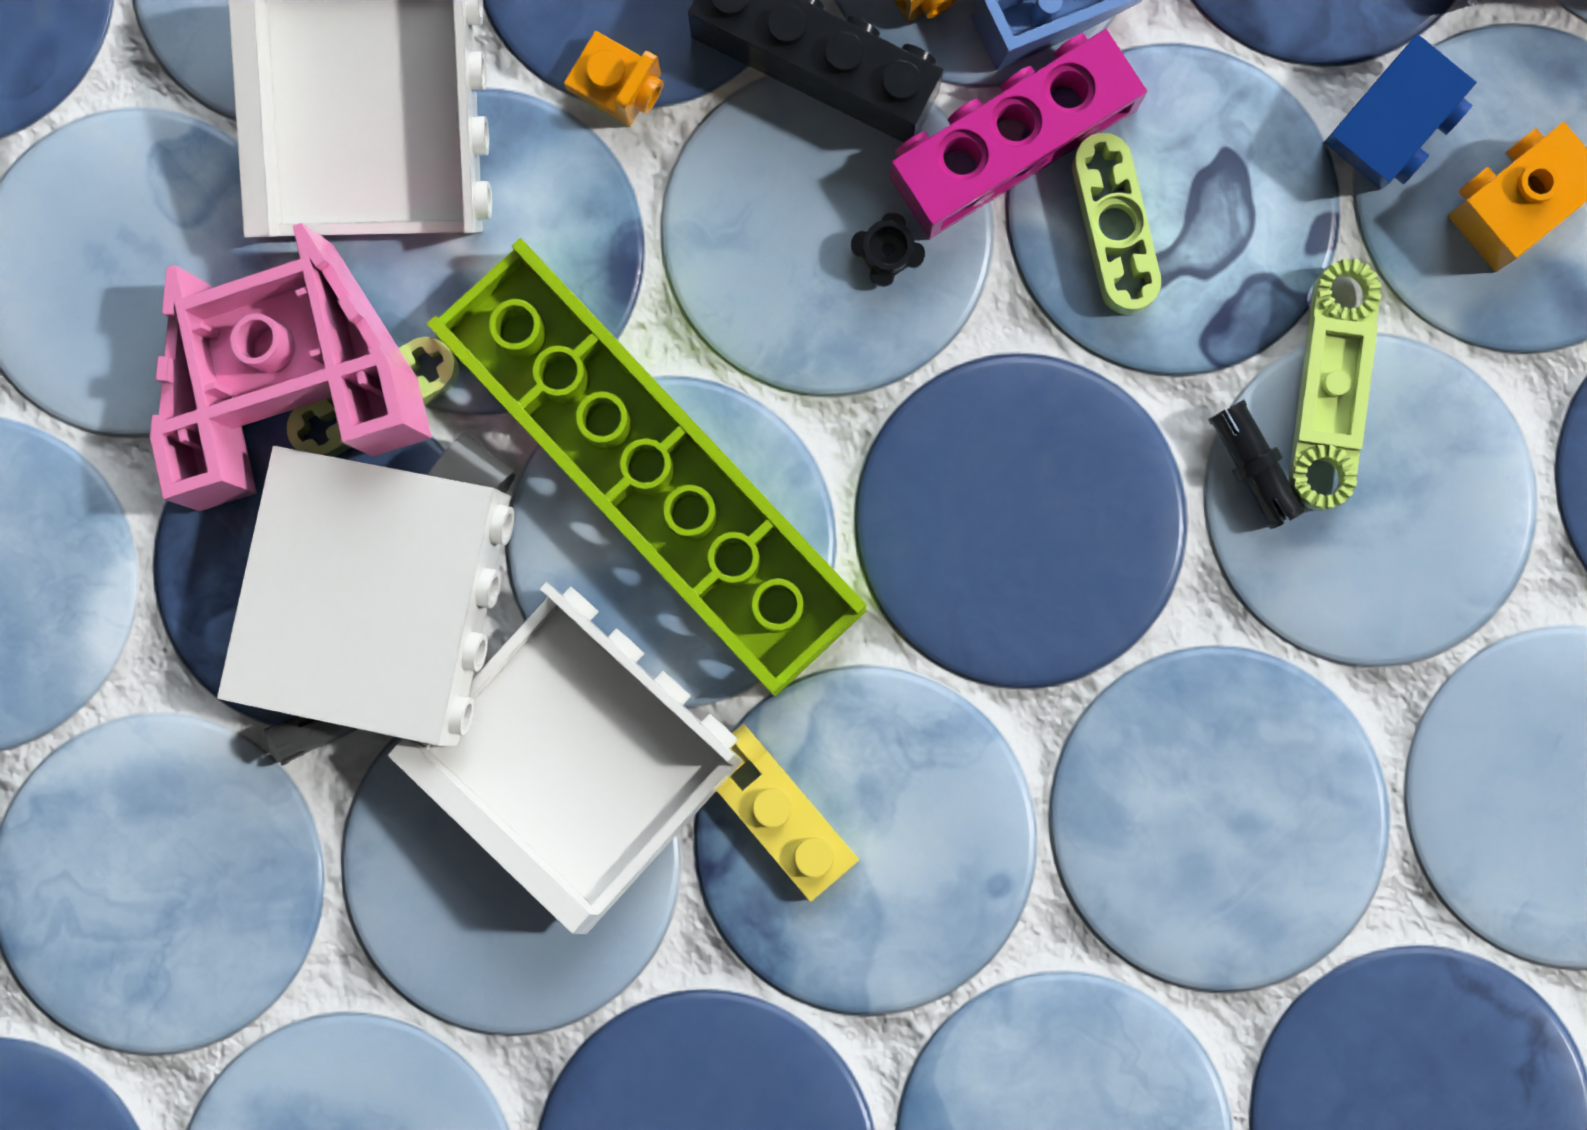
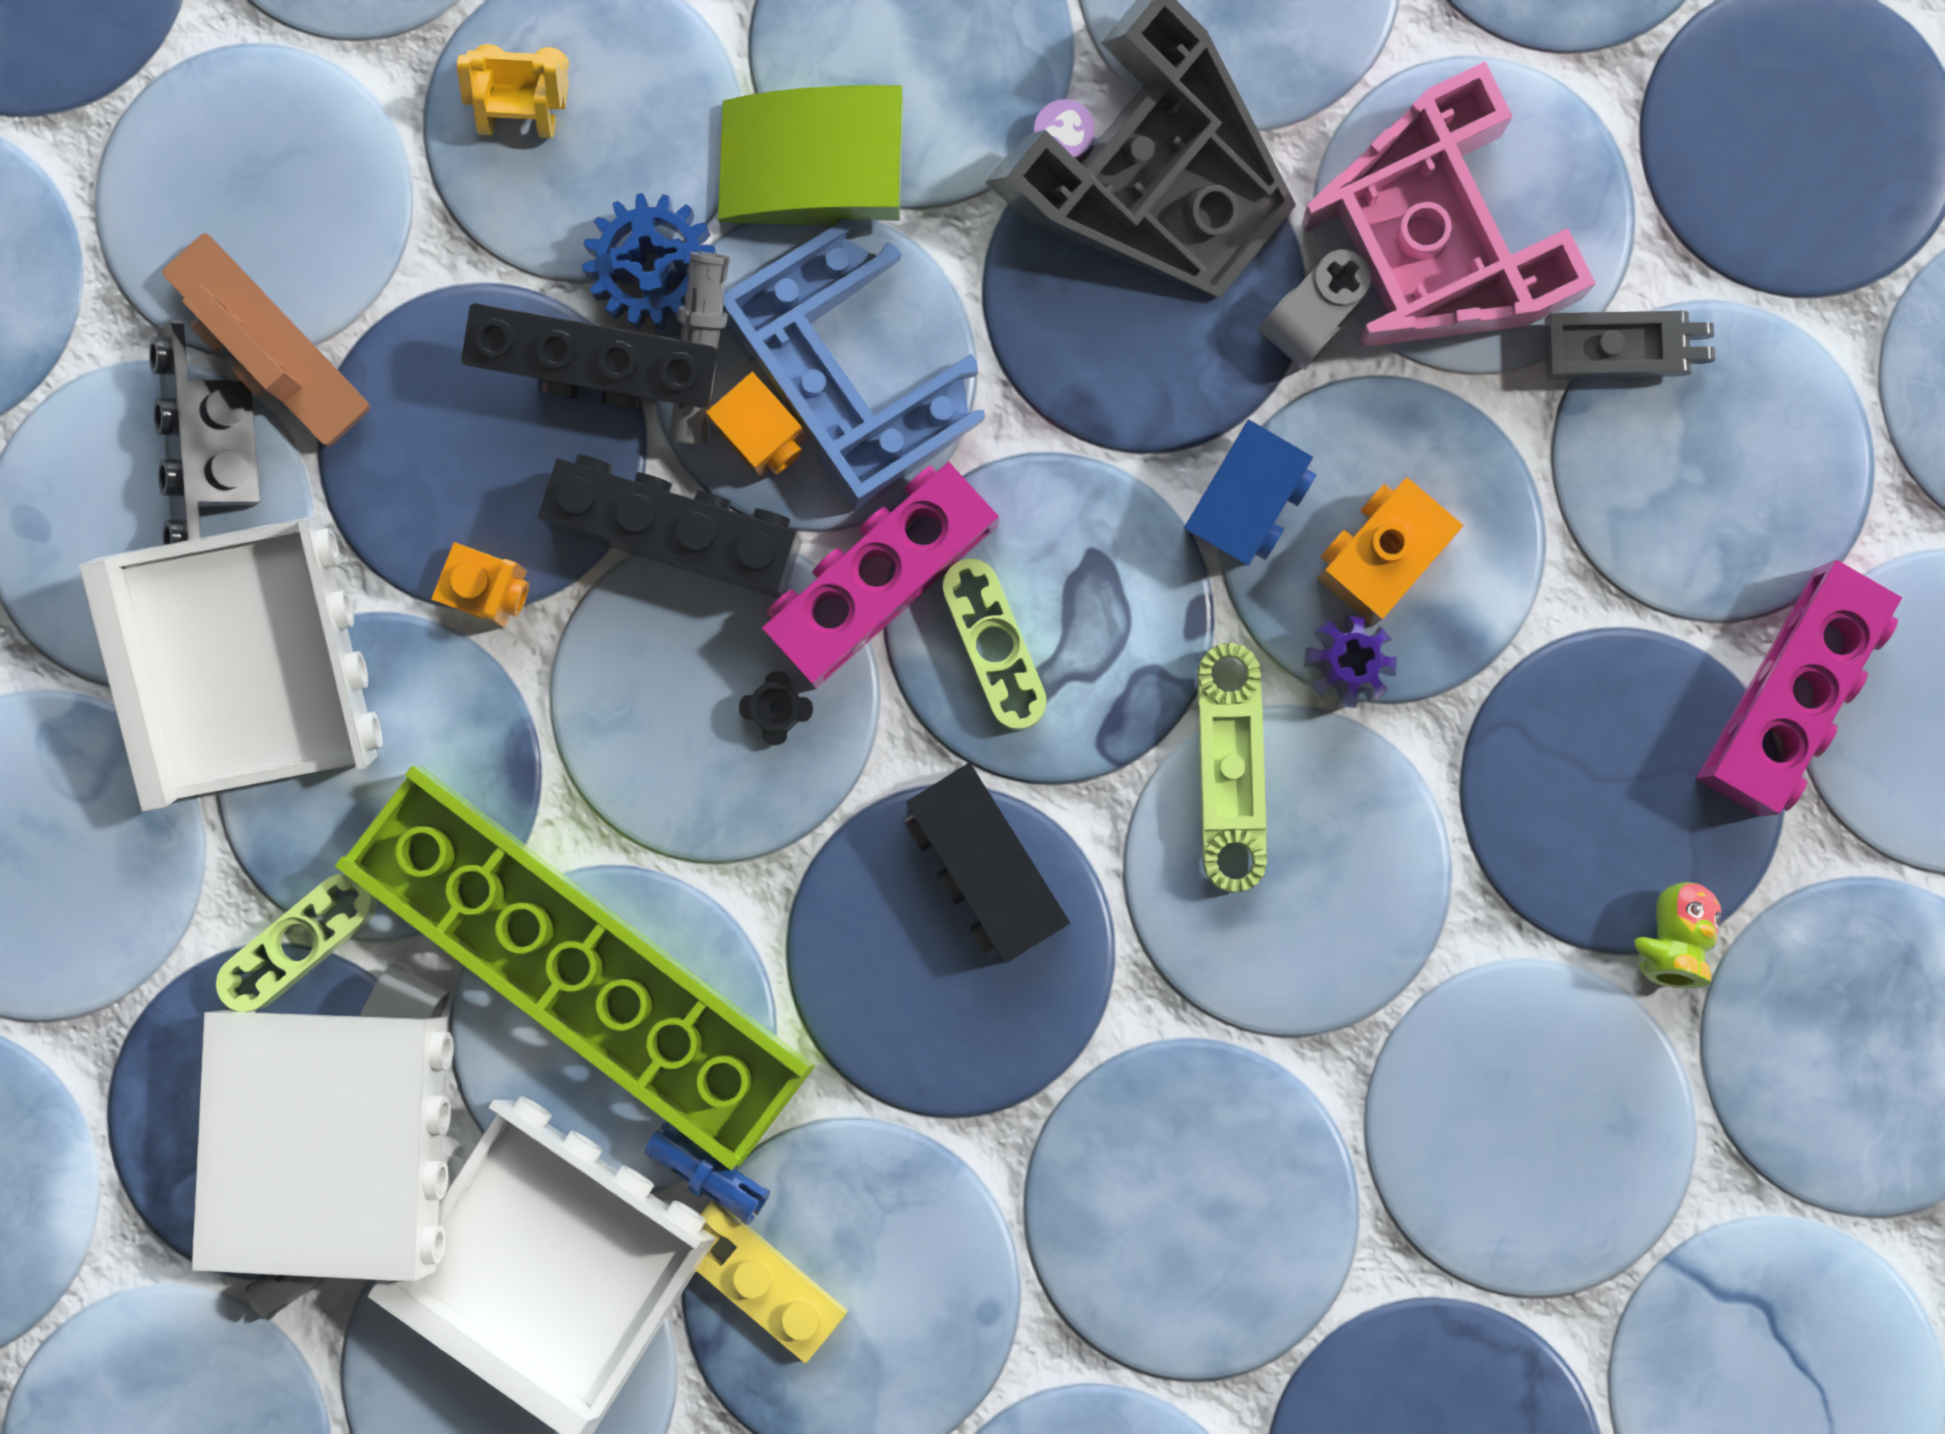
camera: 10 degrees left, 0 degrees up
bright pink wedge [150,223,432,511] -> none
black pin [1208,399,1307,530] -> none
none -> blue pin [644,1121,770,1225]
none -> black brick [902,762,1070,963]
none -> dark purple piece [1304,615,1397,708]

